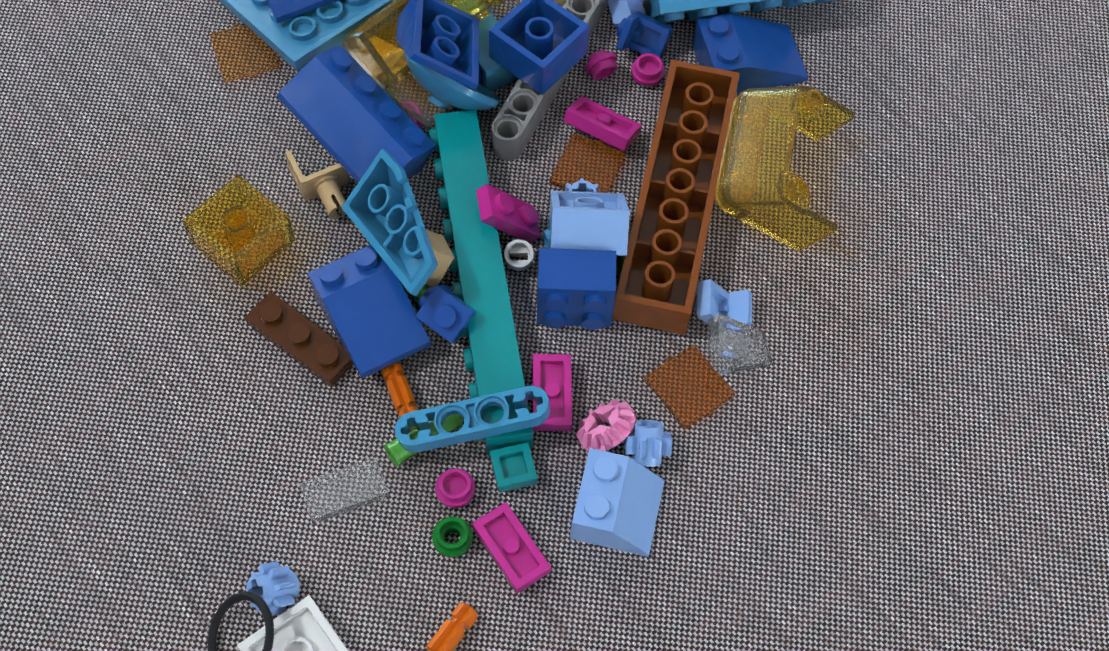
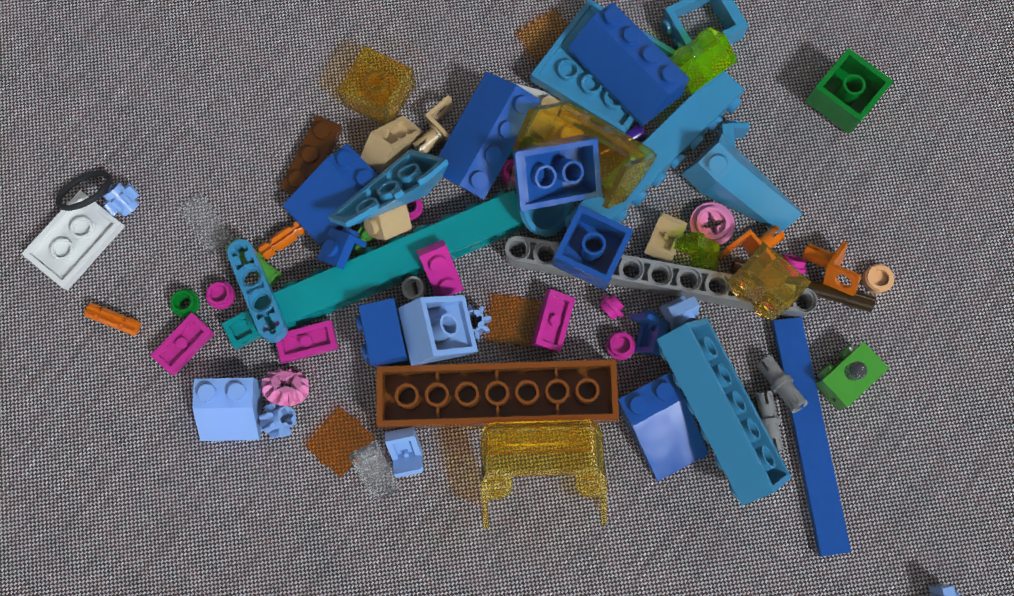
camera: 80 degrees right, 15 degrees up
none -> tan arch [360,115,424,174]

